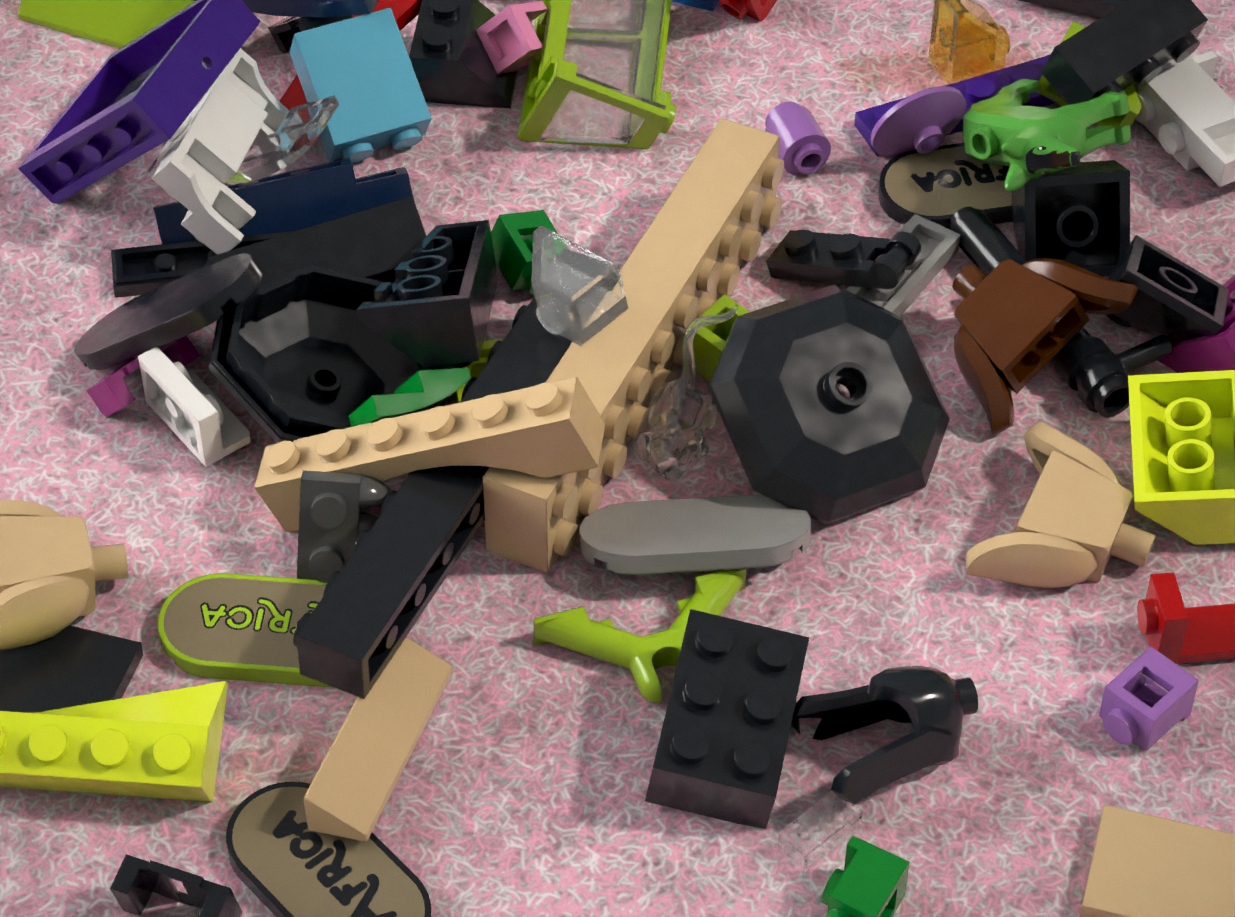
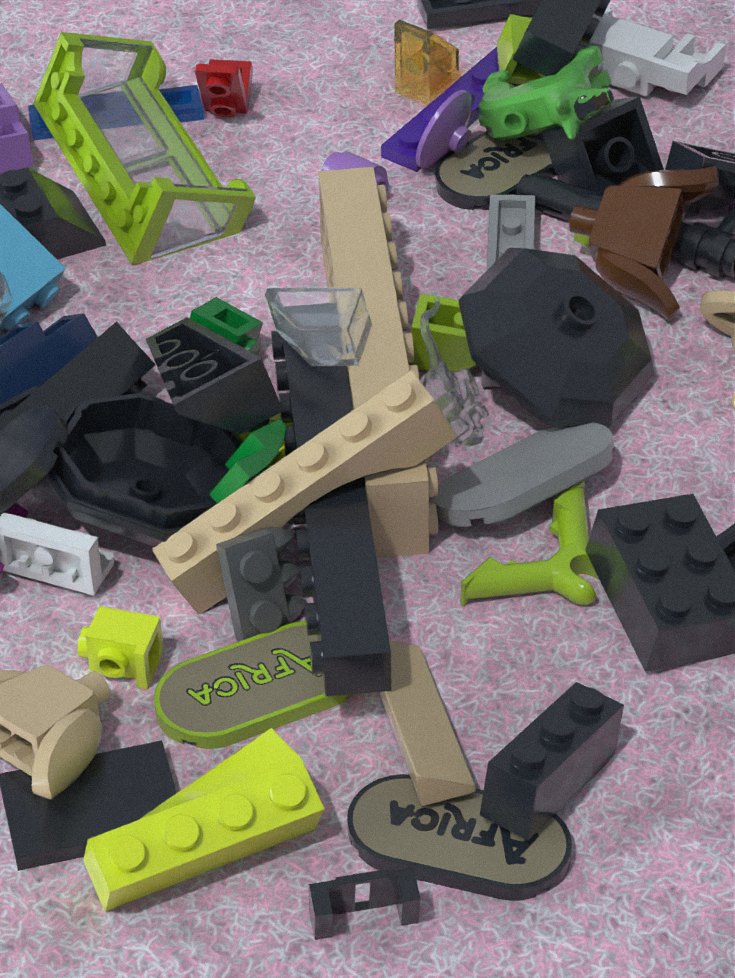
camera: 30 degrees left, 5 degrees down
bright pink panel [476,0,547,74] -> none
black plate [766,230,921,289] -> none
none -> neon yellow brick [77,606,164,690]
none -> black brick [480,682,624,840]

